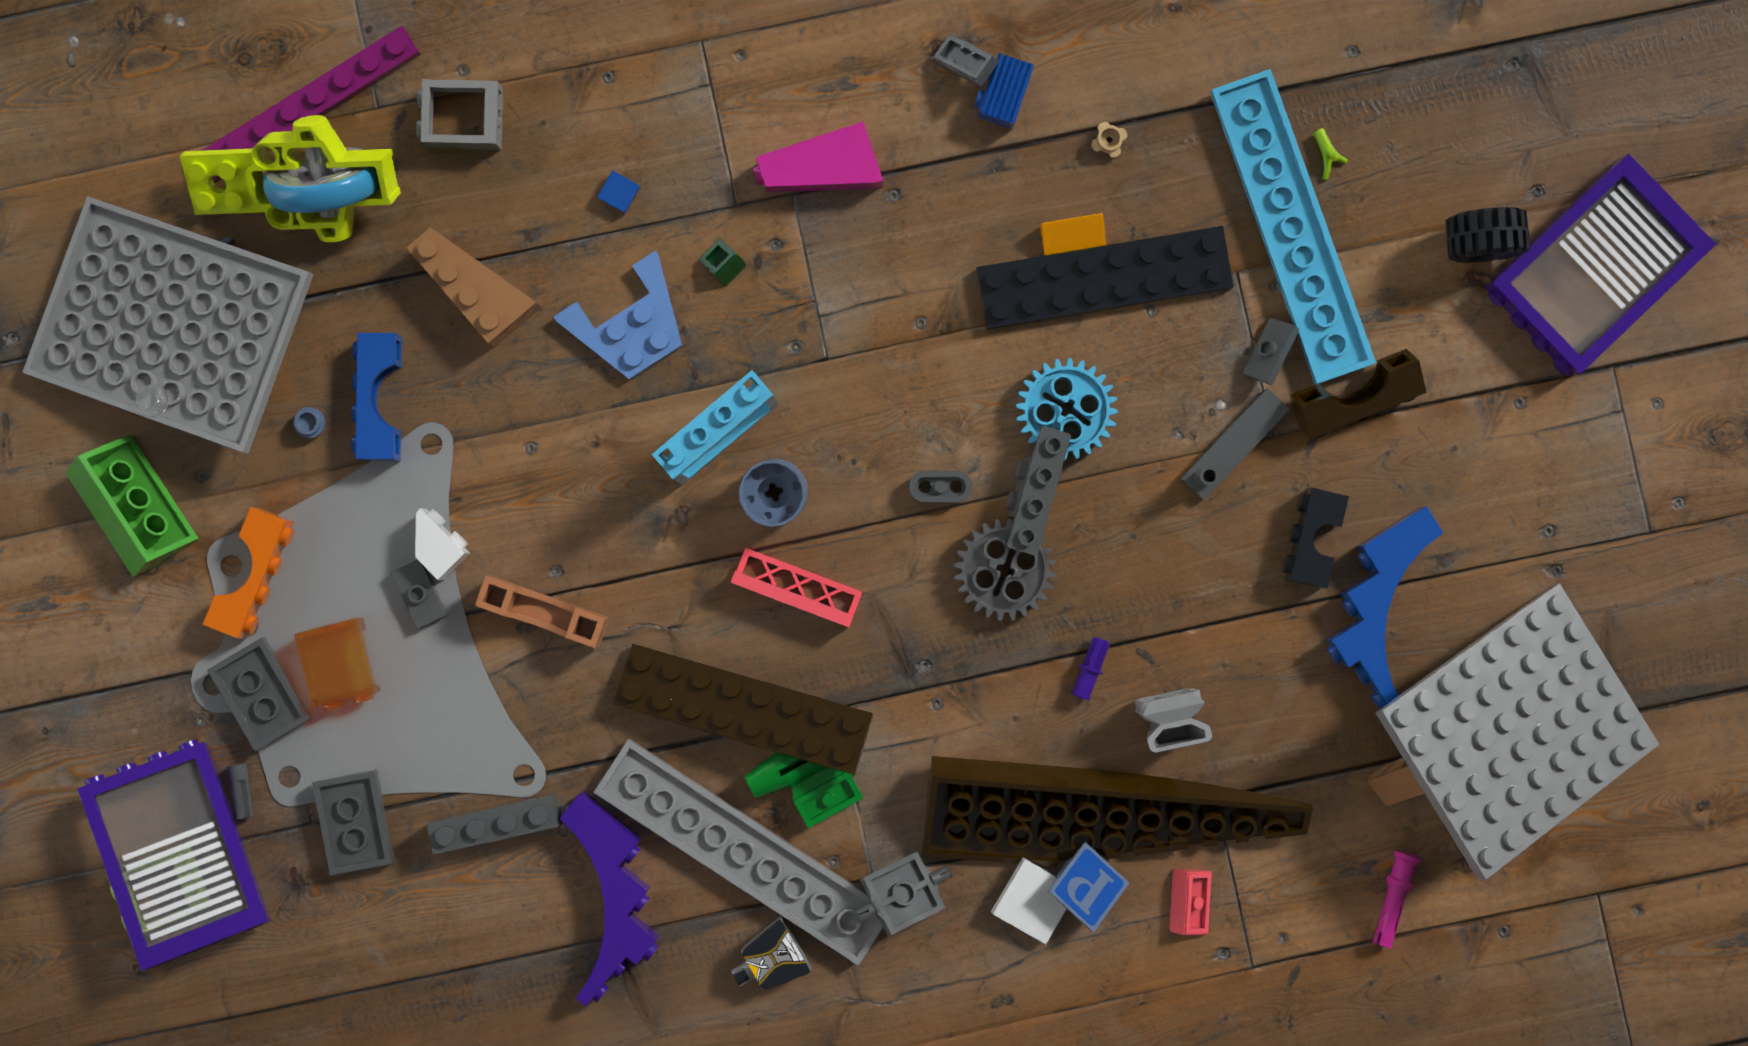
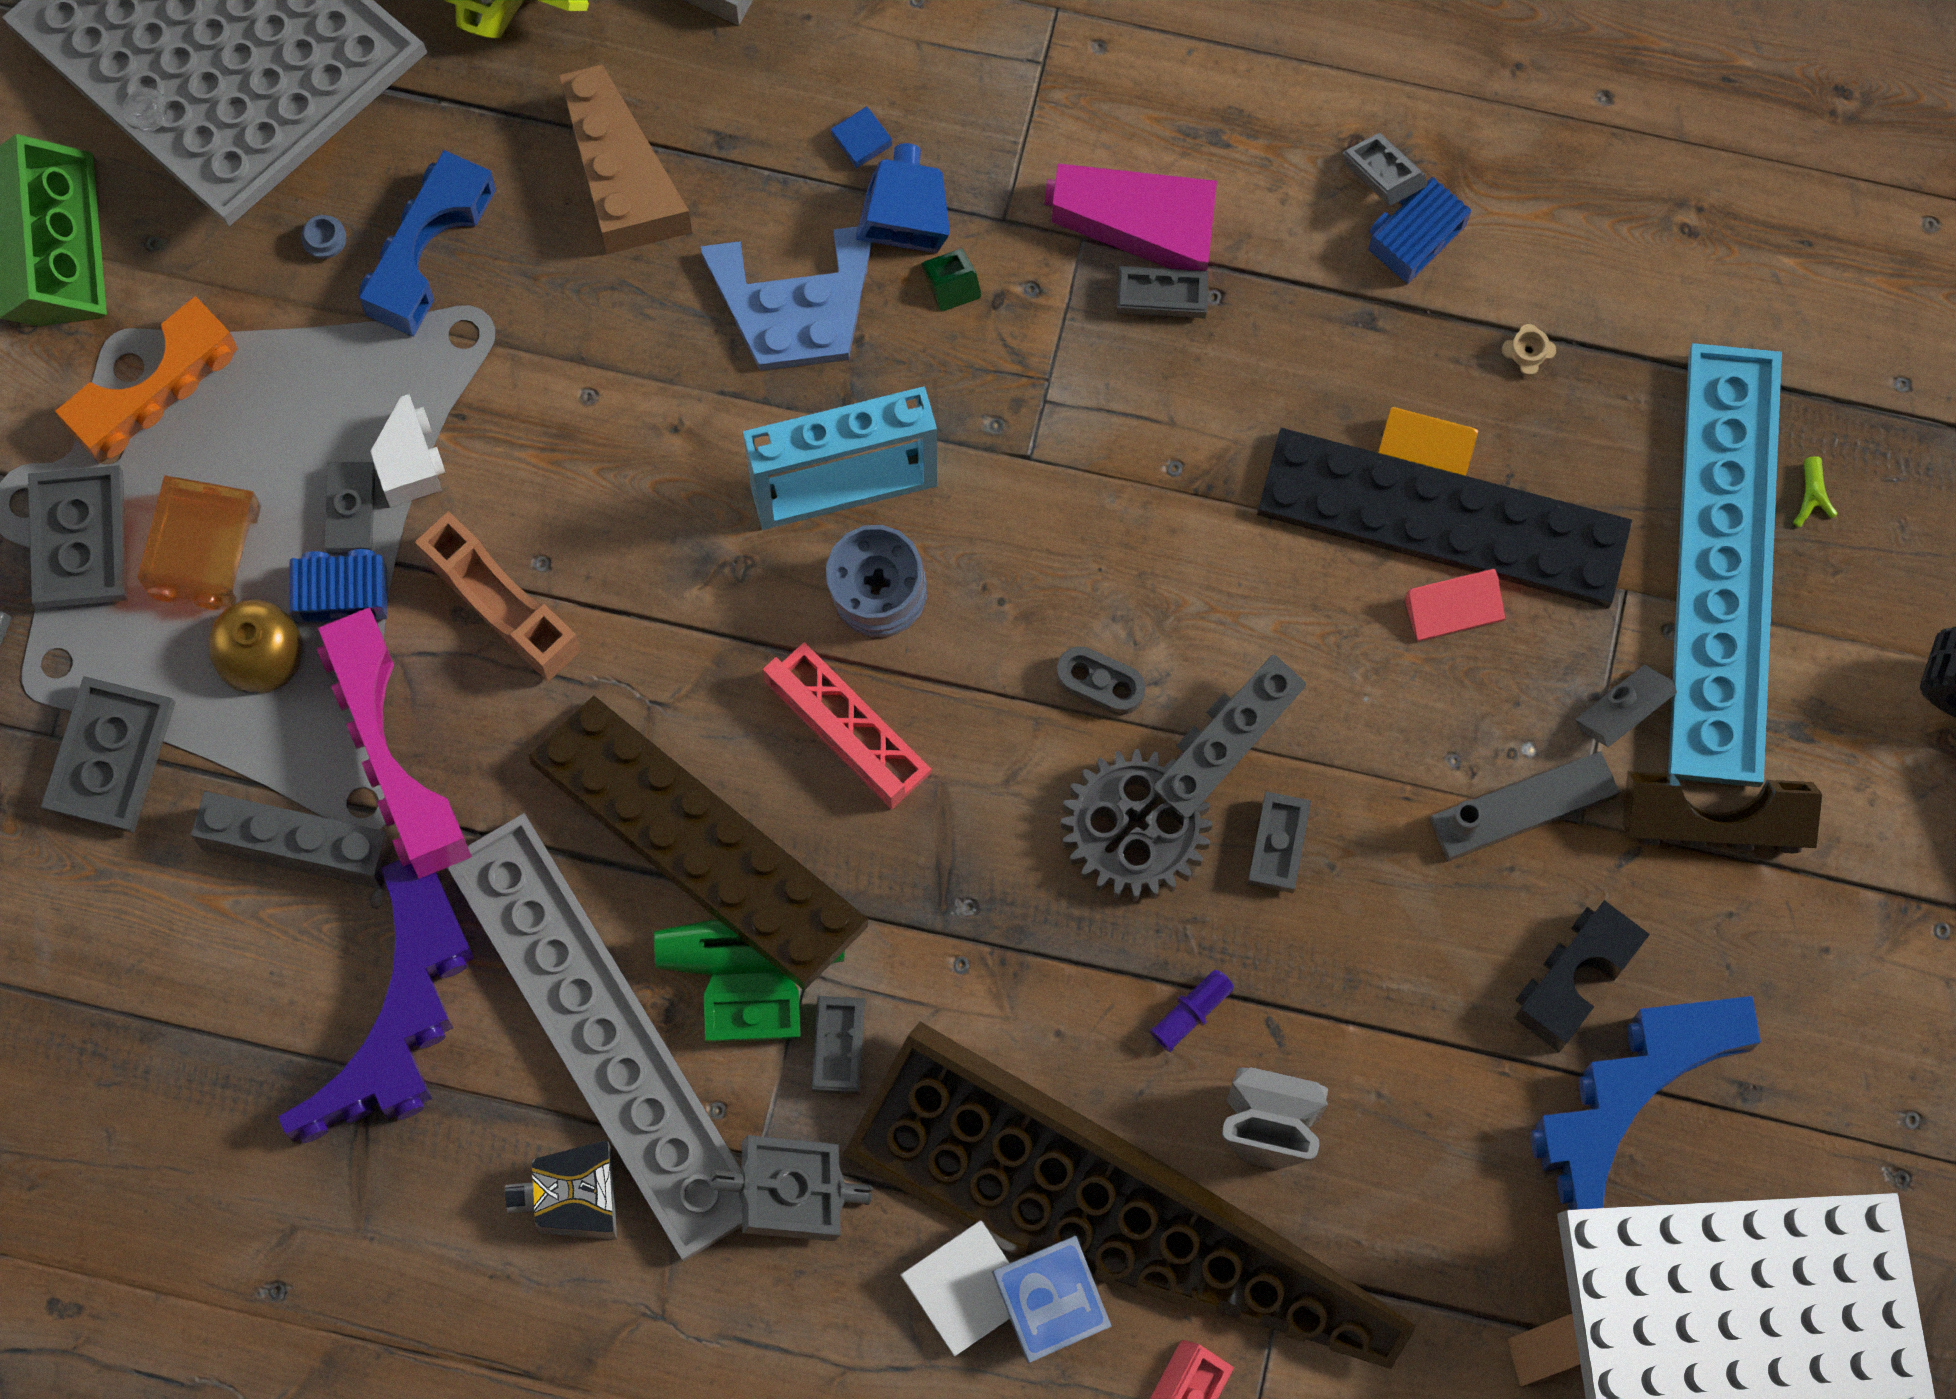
camera: 25 degrees right, 15 degrees down
medium azure gear [1015,358,1118,460] -> none
none -> pearl gold cylinder [208,599,303,694]
none -> blue brick [289,549,388,623]
none -> dark pink arch [316,607,472,879]
none -> dark grey plate [812,996,865,1095]
none -> blue torso [856,143,950,254]
none -> dark grey plate [1117,266,1208,318]
none -> dark grey plate [1247,791,1311,894]
none -> coral slope [1404,569,1505,642]

